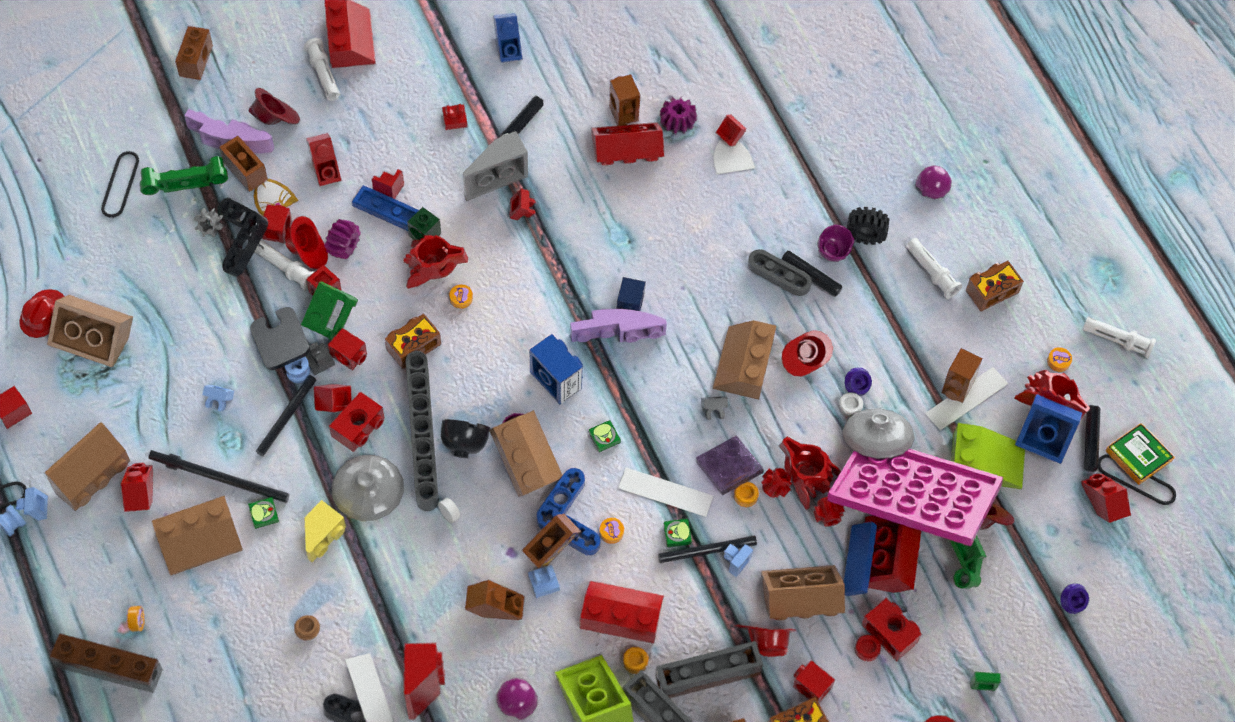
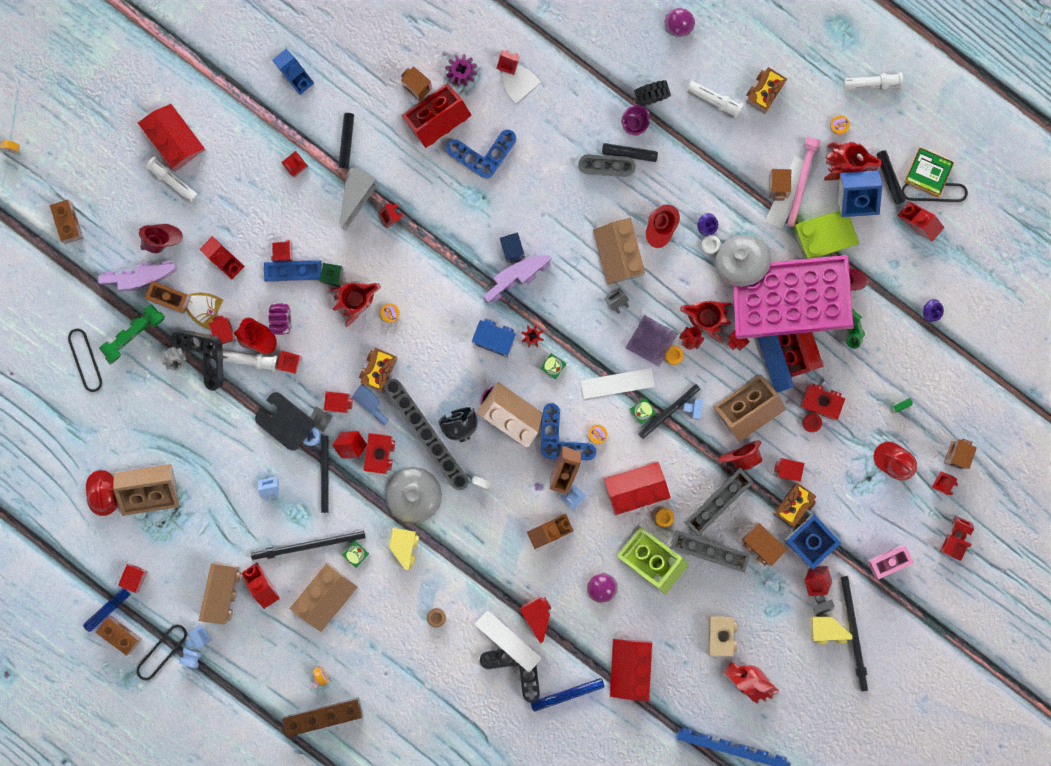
camera: 25 degrees left, 25 degrees up
green plate [301,281,358,341] -> none
none -> medium blue piece [352,384,389,426]
none -> blue beam [446,129,516,179]
none -> red gear [521,325,544,348]
none -> bright pink piece [787,137,821,228]

